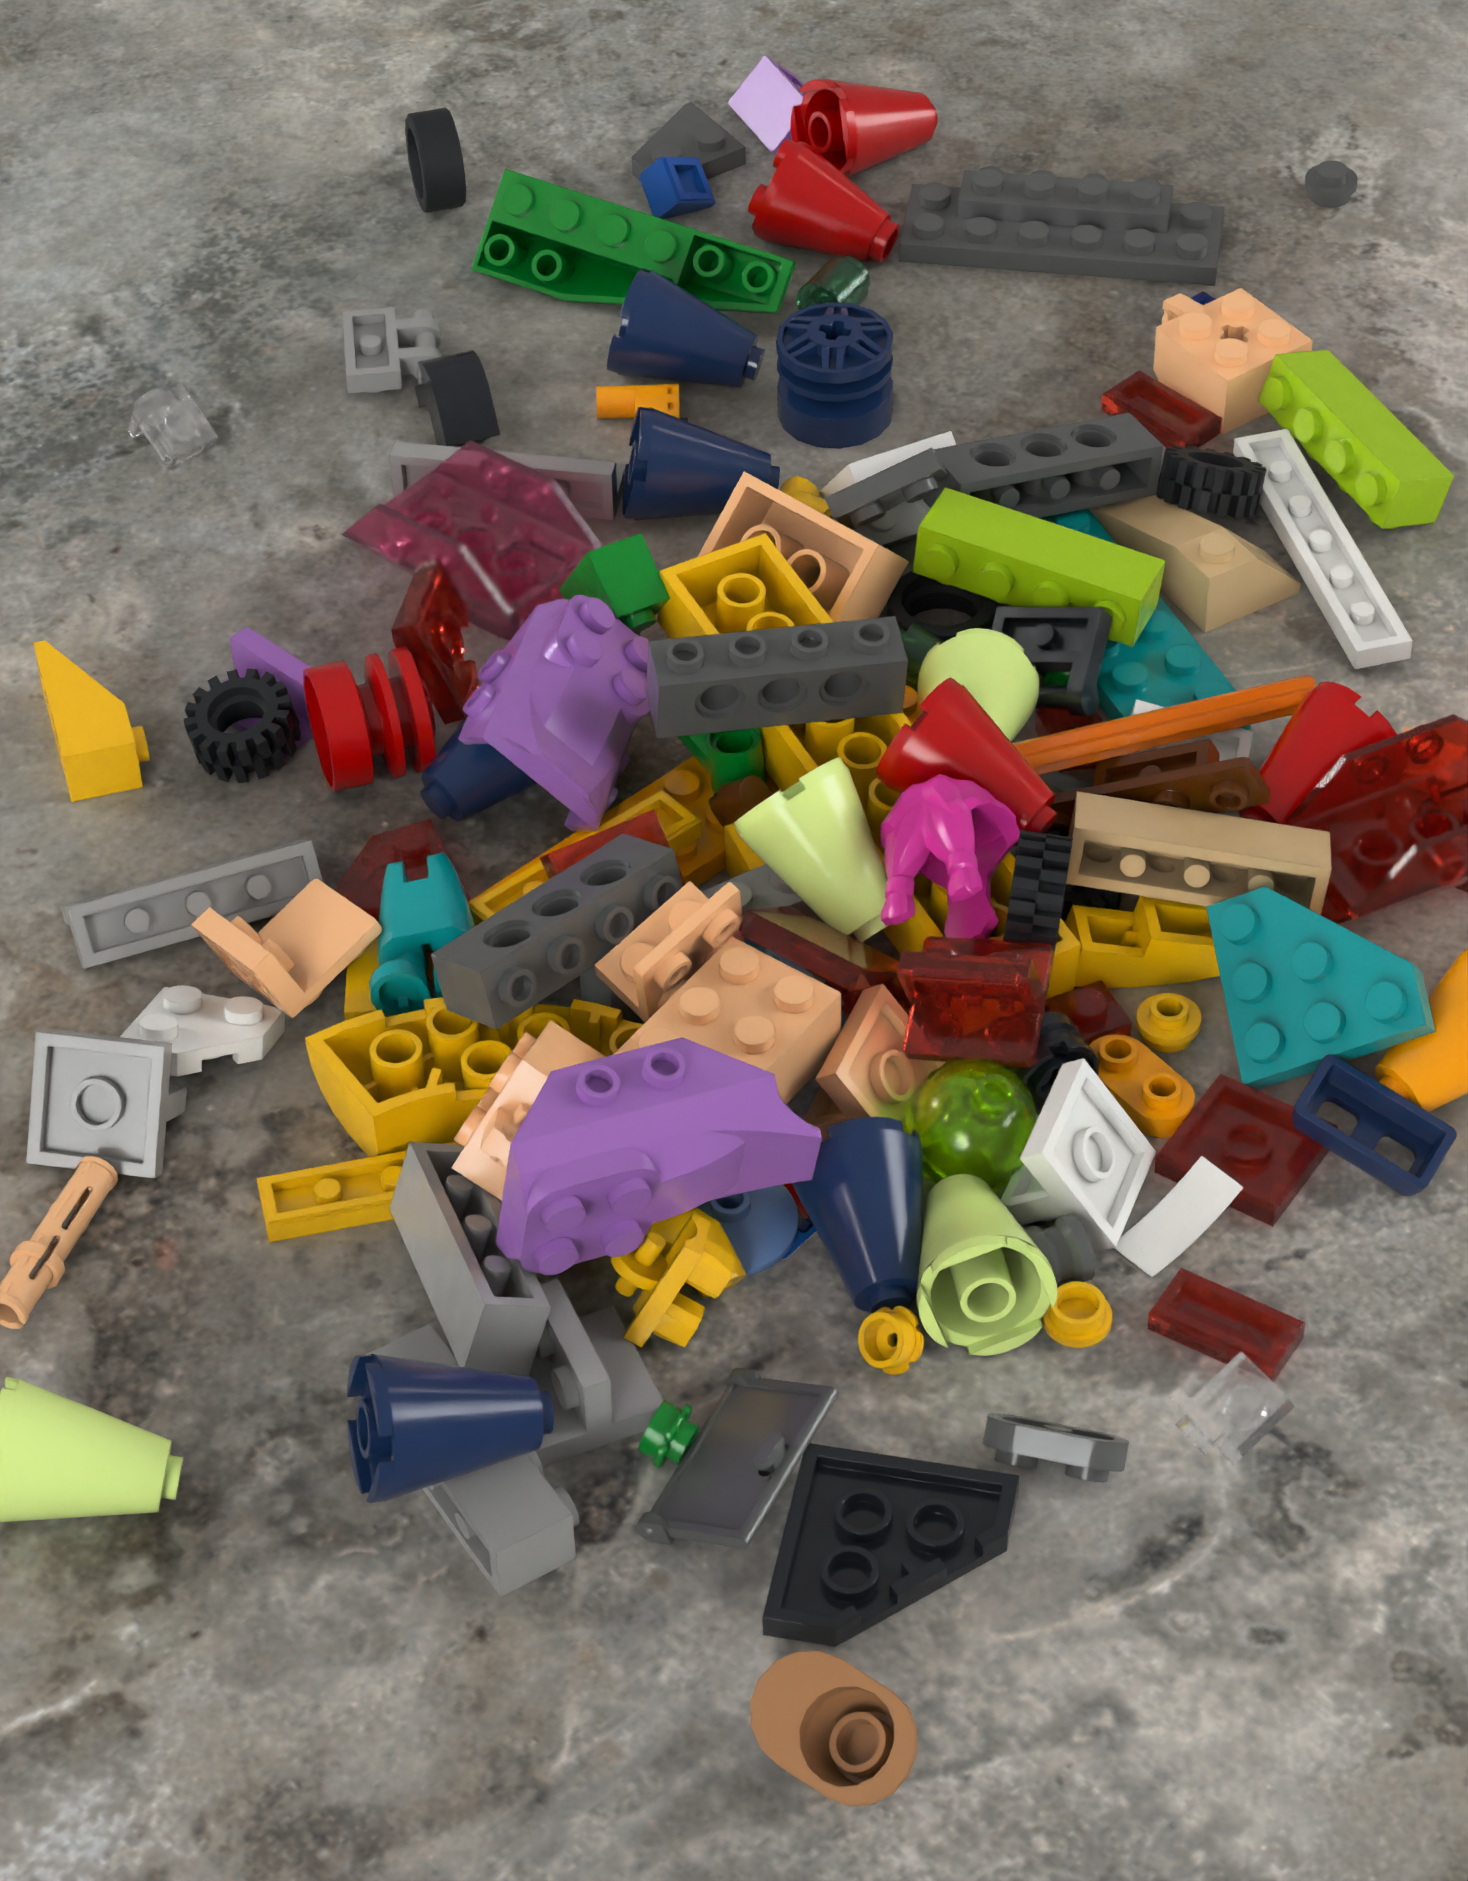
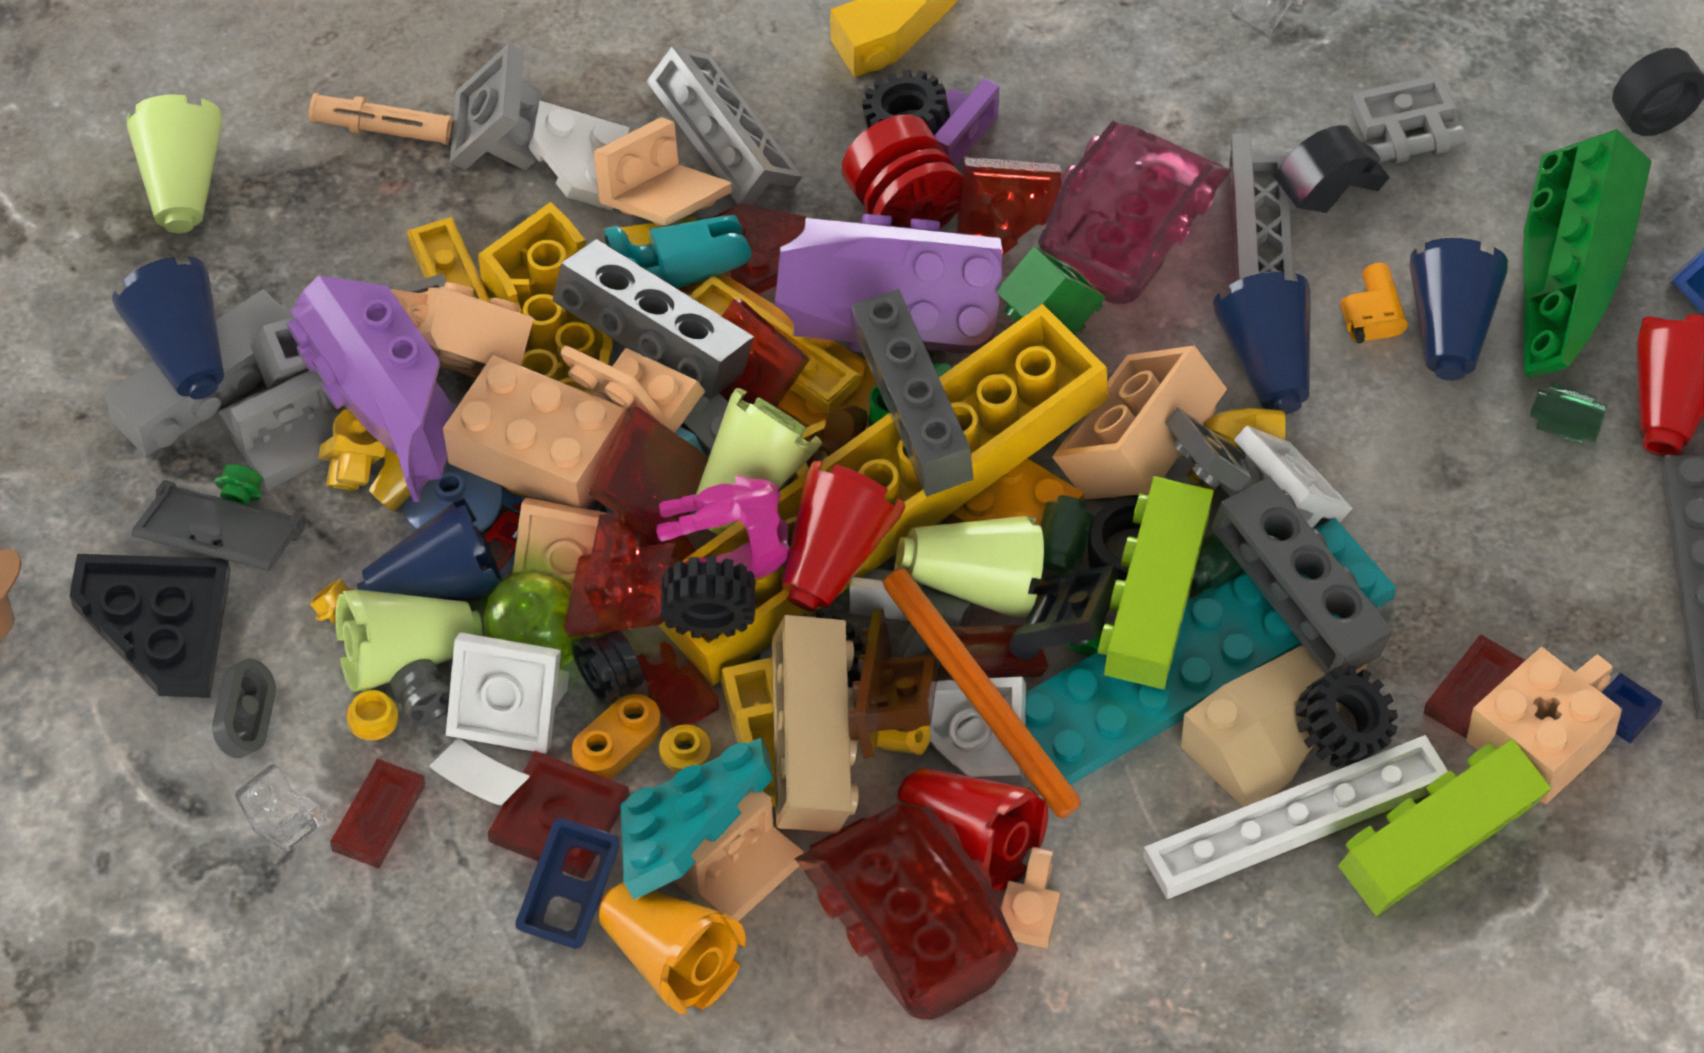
camera: 80 degrees right, 10 degrees up
dark blue wheel [776,302,893,449] -> none

